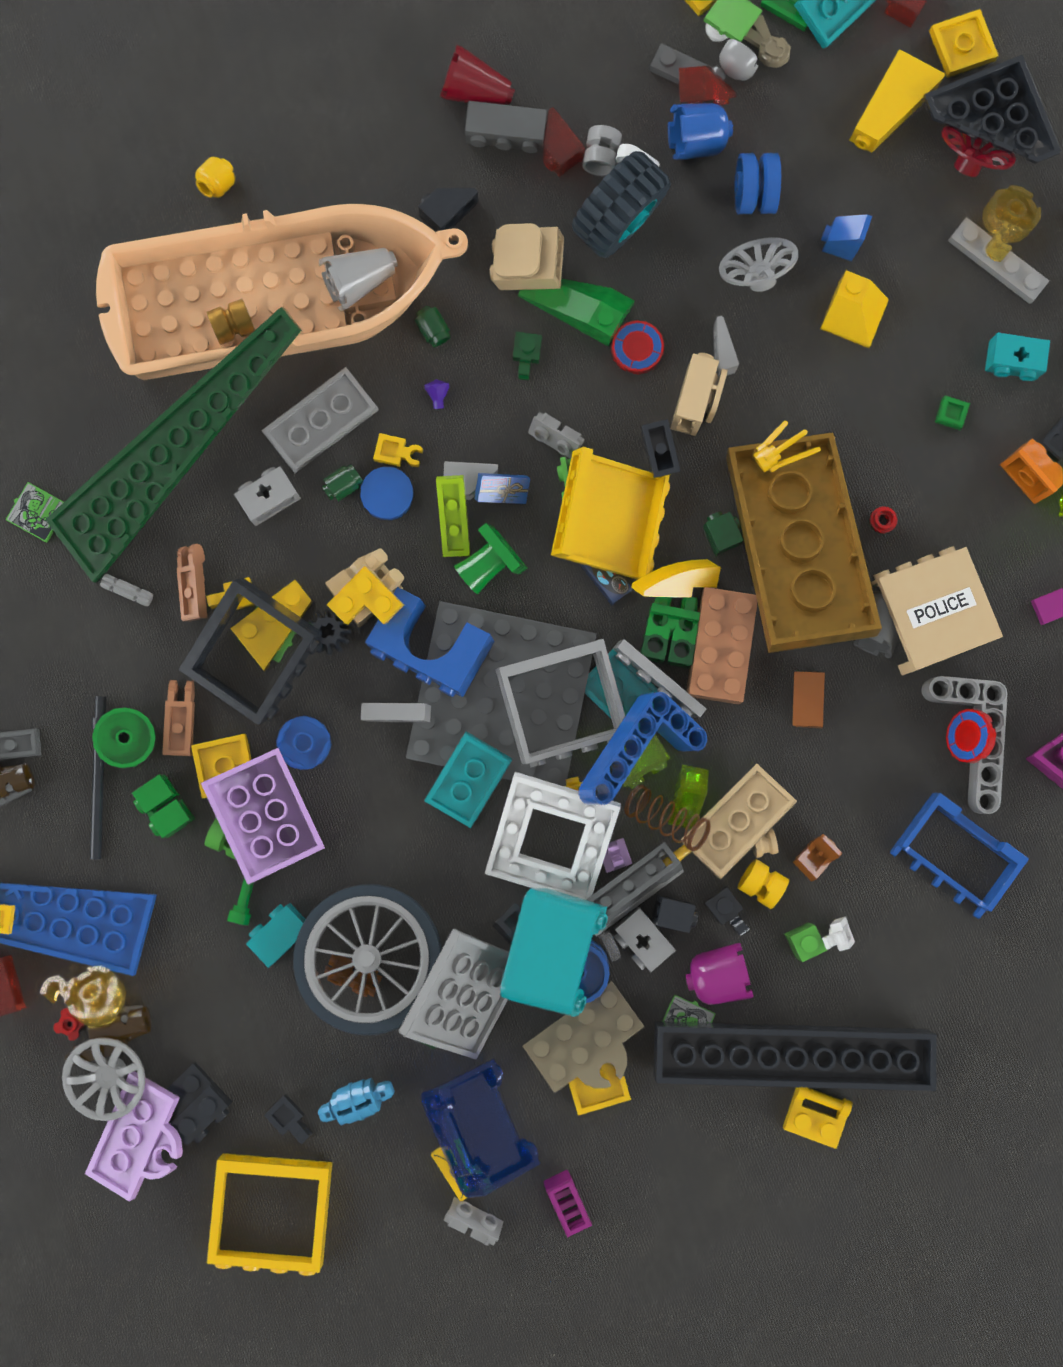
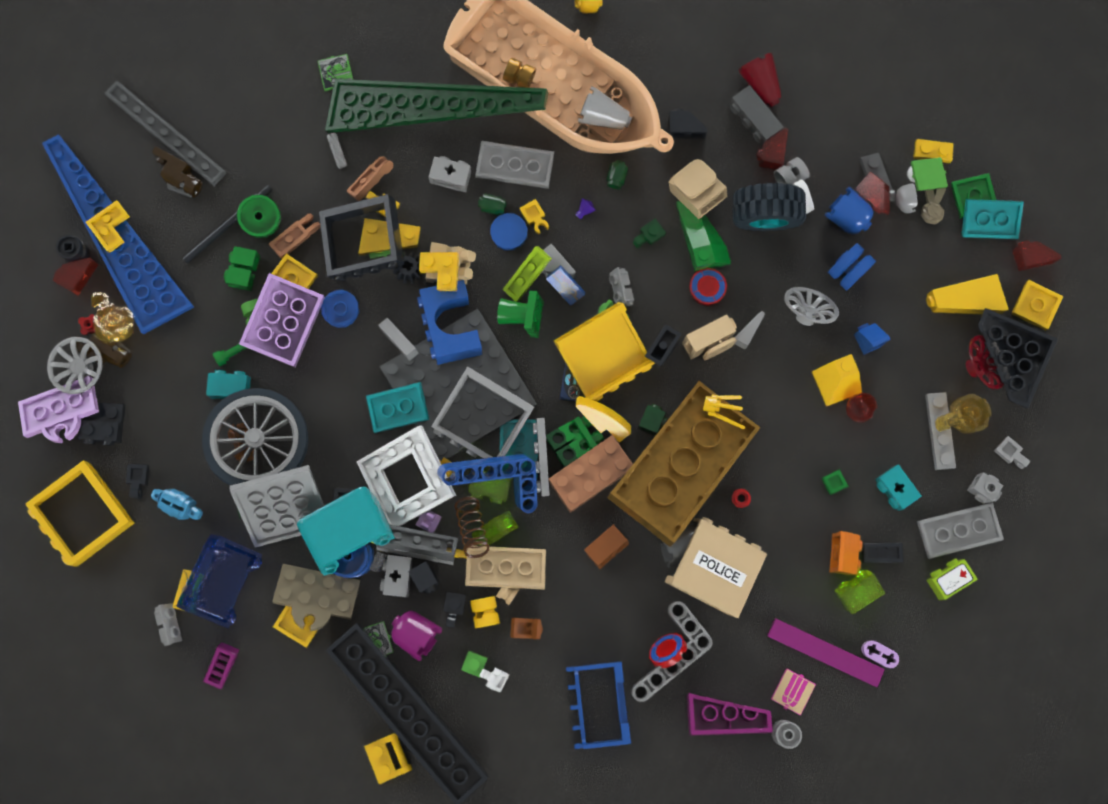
camera: 50 degrees right, 5 degrees down
none -> clear red hair [846,393,878,423]

